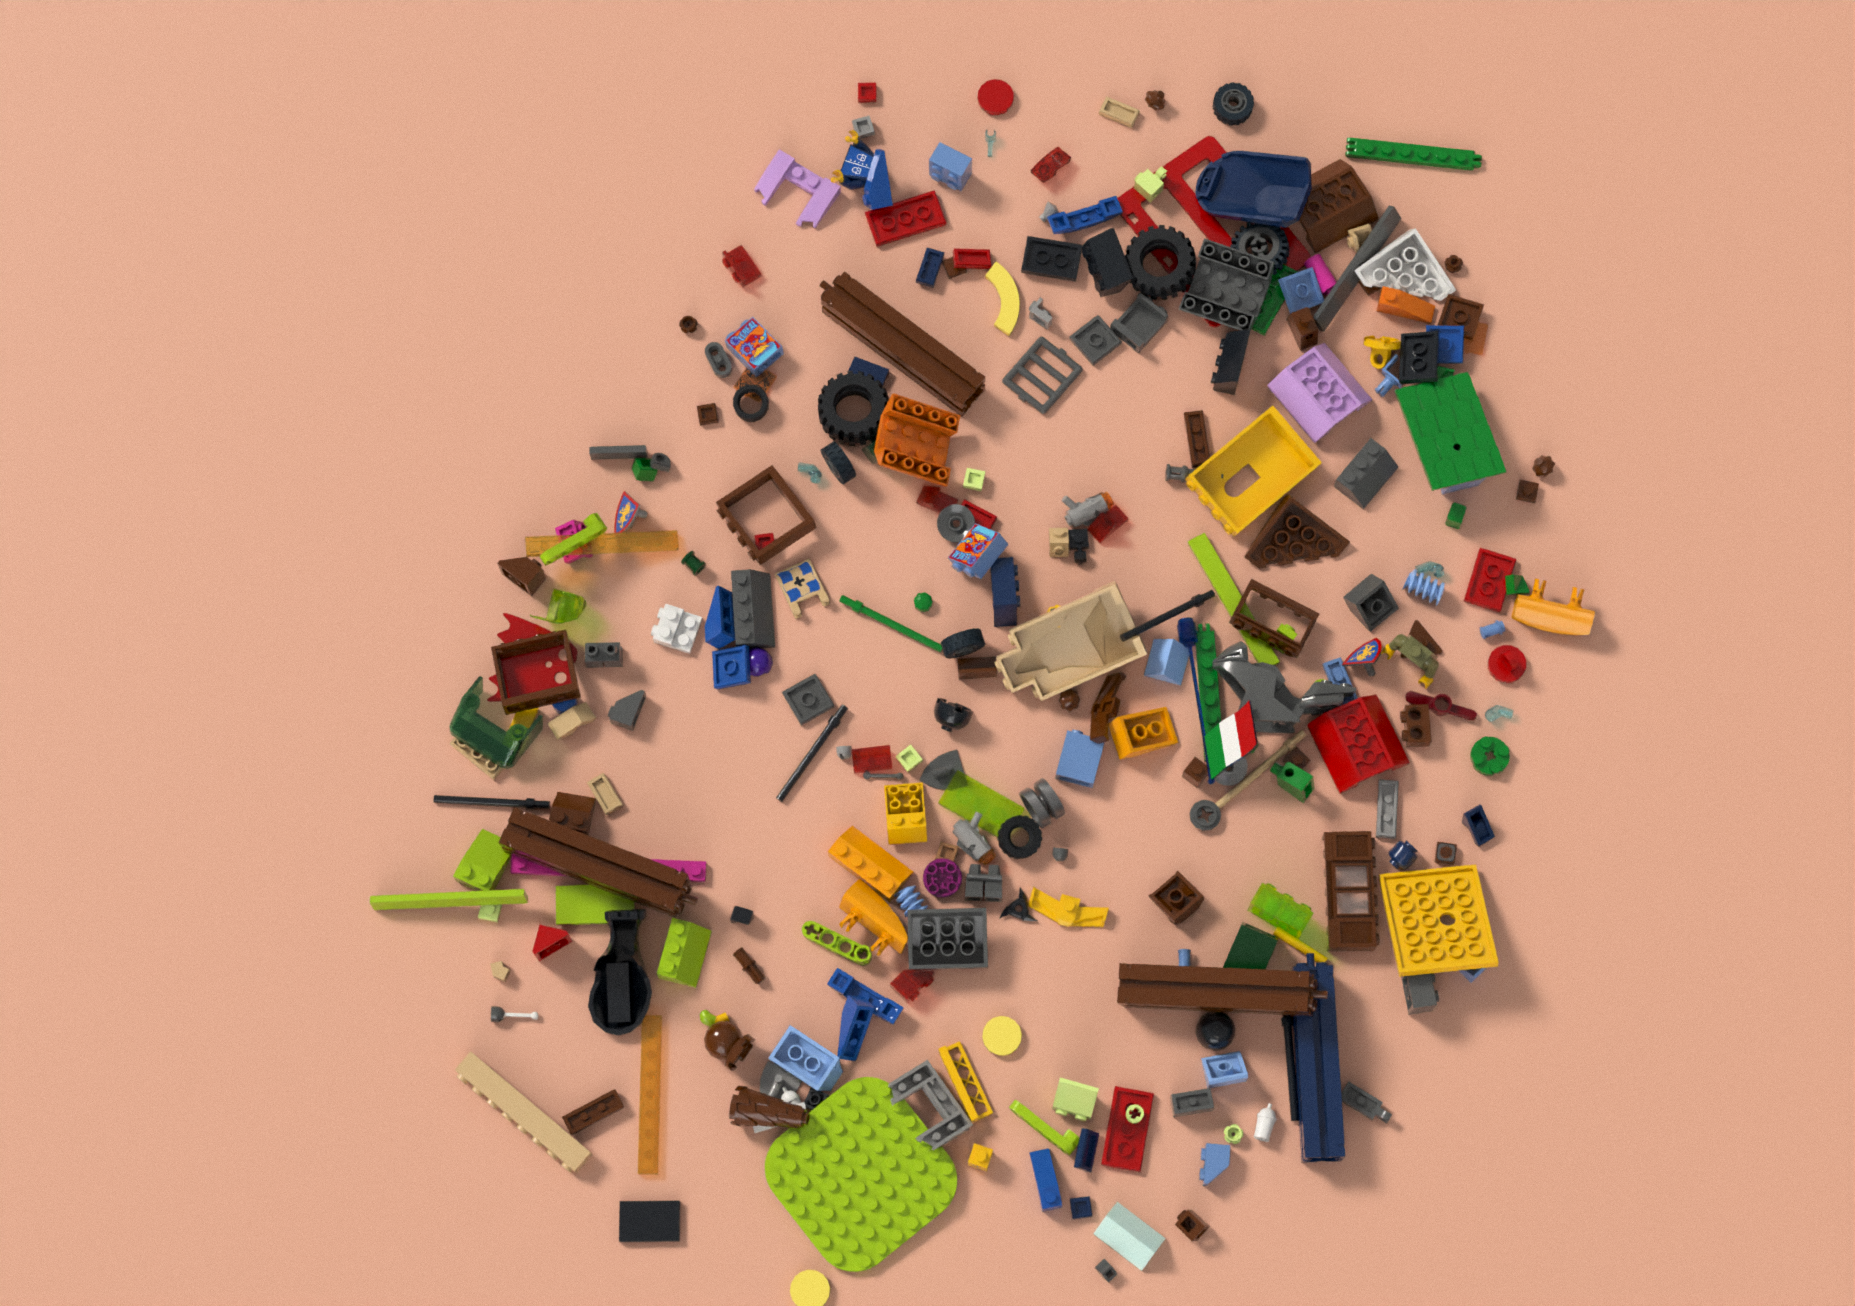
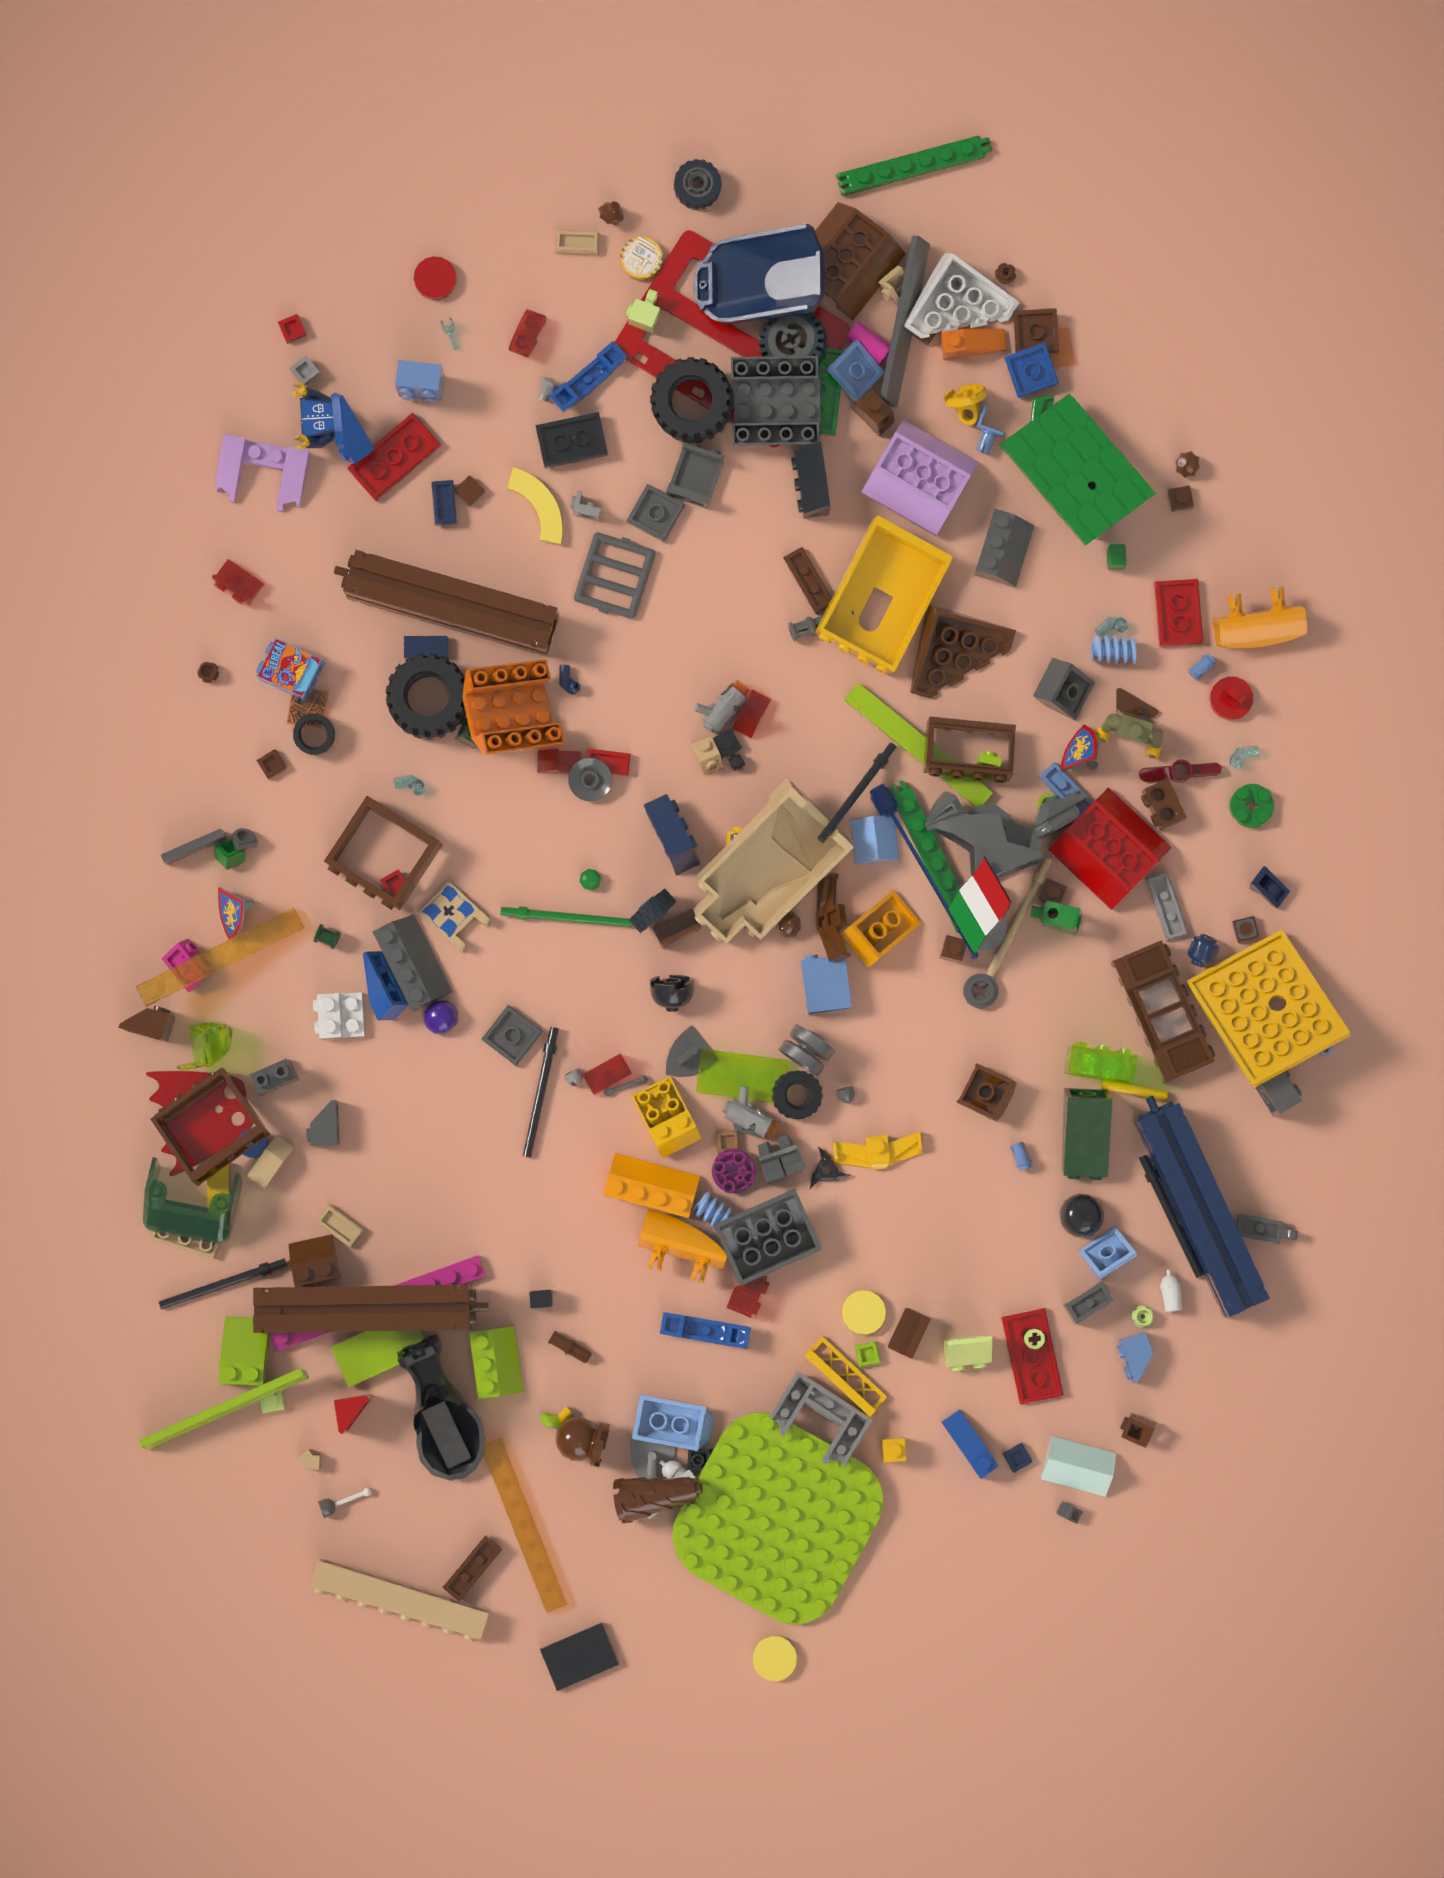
camera: 25 degrees left, 10 degrees up
lime beam [540,513,608,566] -> none
dark grey plate [705,342,732,378] -> none
blue tile [712,645,751,690] -> none
lime beam [802,921,872,966] -> none
black wheel [821,441,856,484] -> none
blue slope [837,995,875,1061] -> none
yellowish green plate [896,745,923,773] -> none
brick [948,523,1008,579] -> none
red tile [953,248,992,269] -> none
yellowish green plate [963,468,985,491] -> none
lime beam [1009,1100,1080,1156] -> none
dark blue tile [1074,1128,1099,1172] -> none
black slope [1081,228,1133,297] -> none
reddish brown brick [1117,963,1328,1016] -> none
black tile [1399,331,1440,384] -> none
green slope [1505,574,1530,595] -> none
none -> dark blue arm [559,665,581,695]
none -> tile [620,237,663,280]
none -> lime tile [854,1341,881,1368]
none -> reddish brown panel [888,1308,931,1359]

